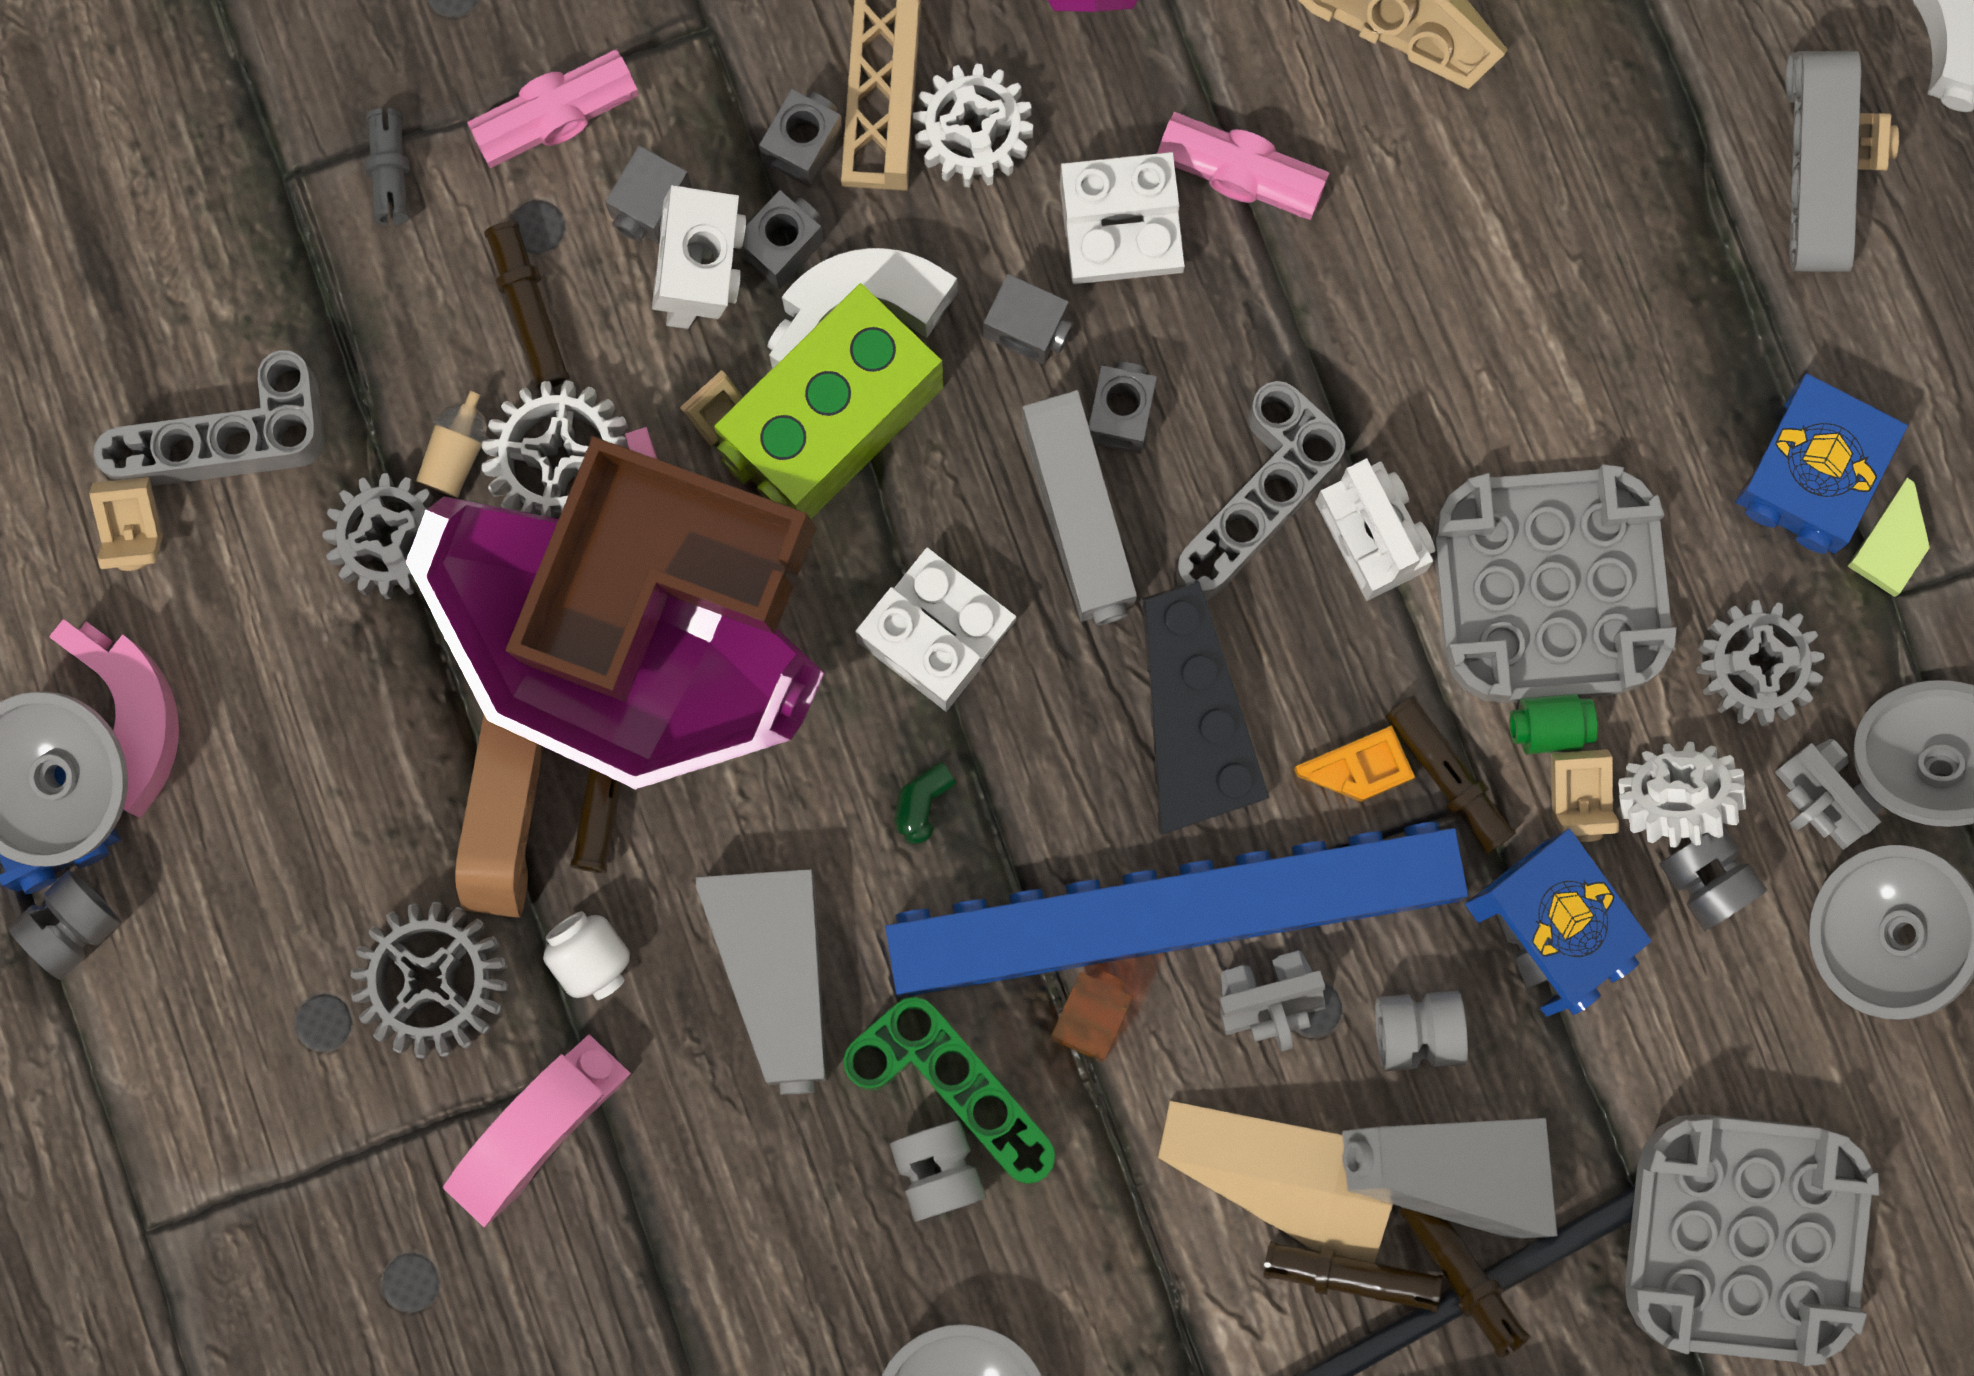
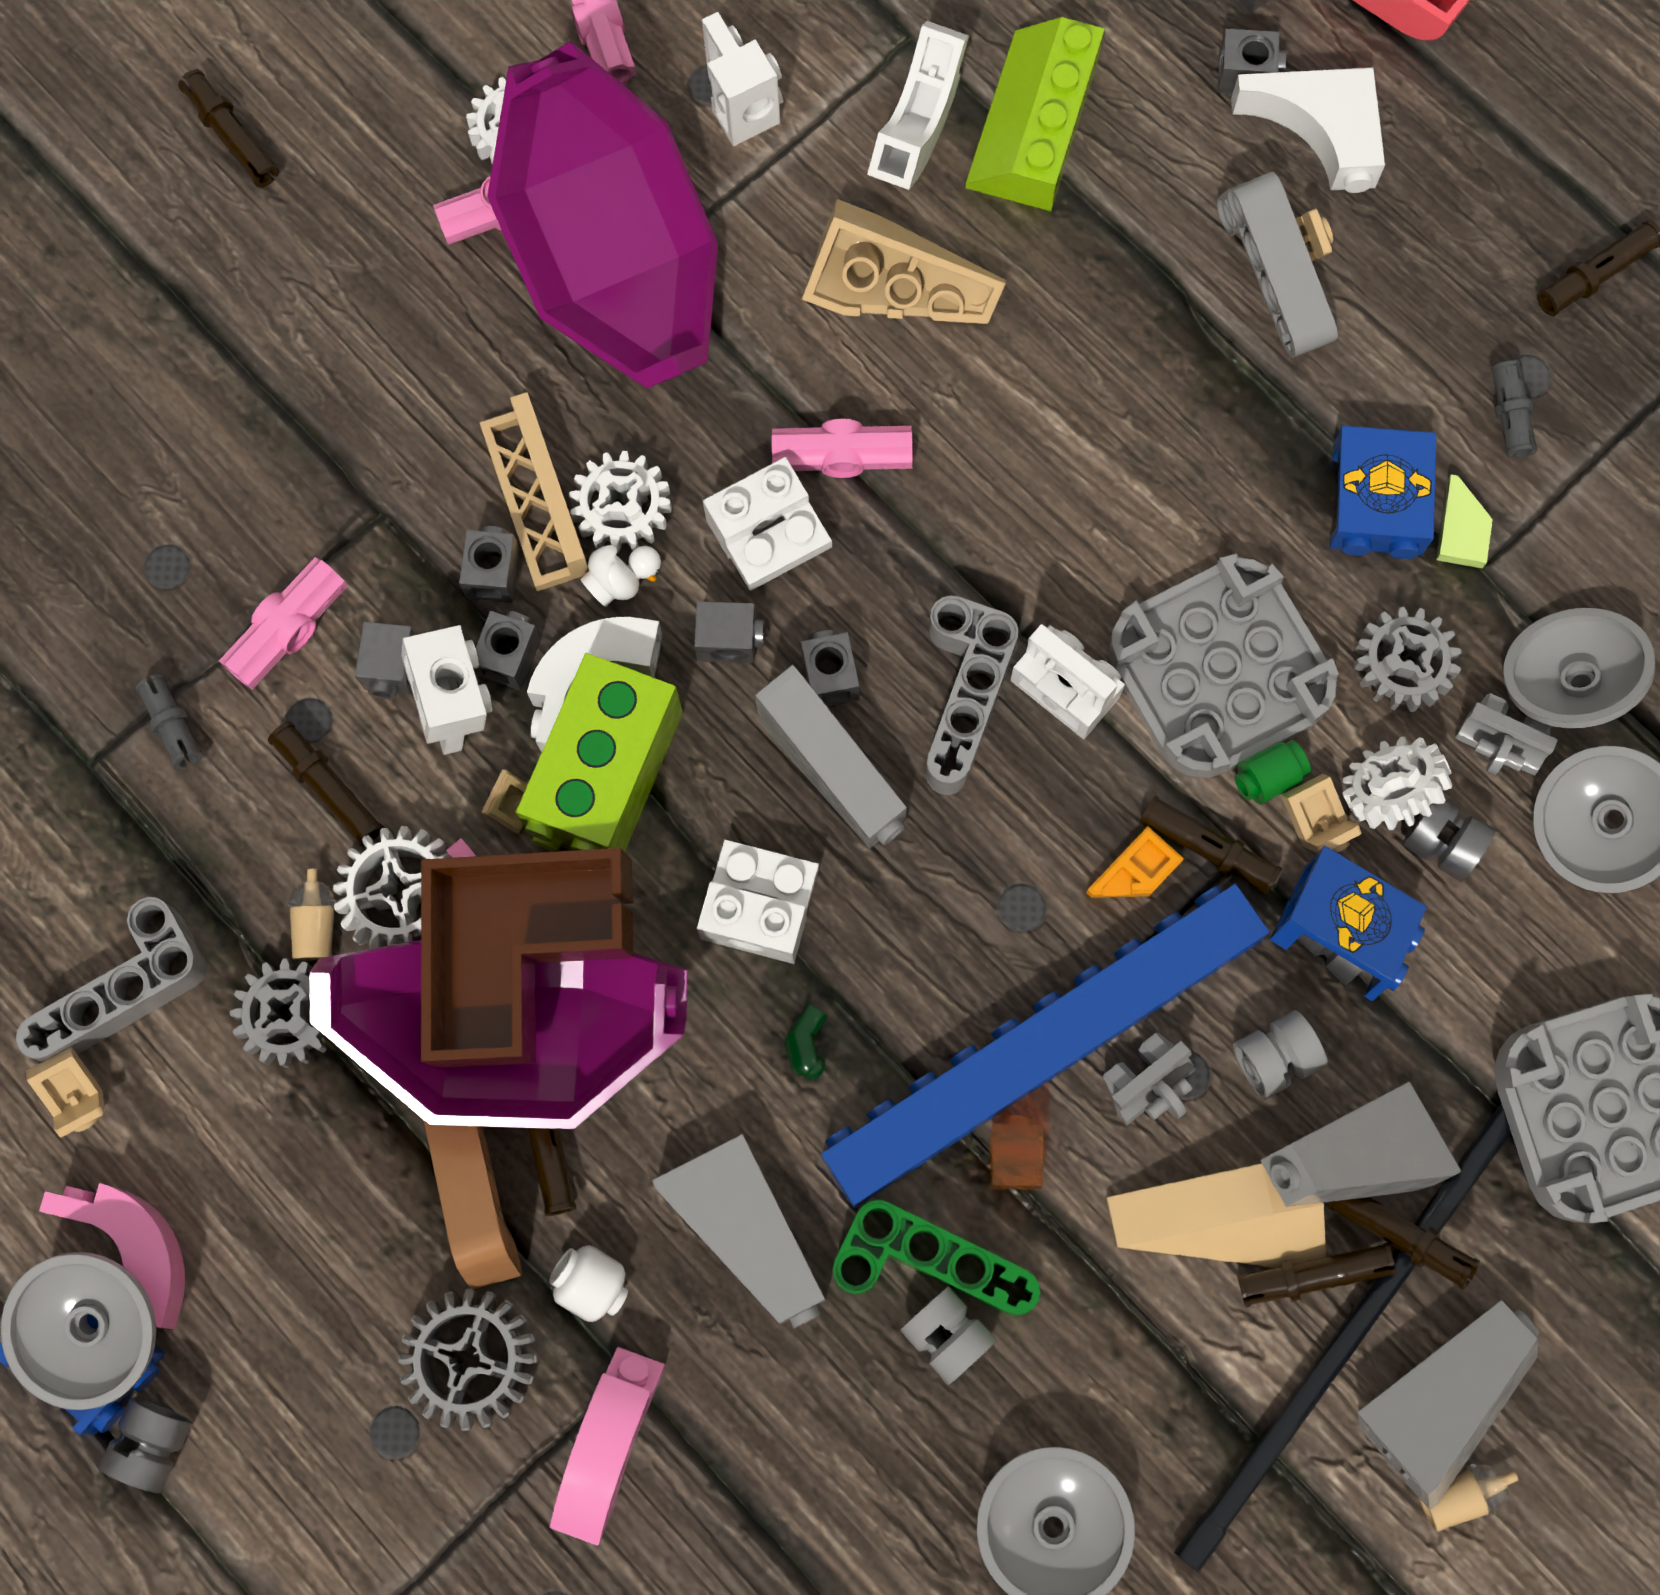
camera: 20 degrees left, 5 degrees down
black wing [1142,580,1270,835] -> none
none -> white animal [580,545,661,607]

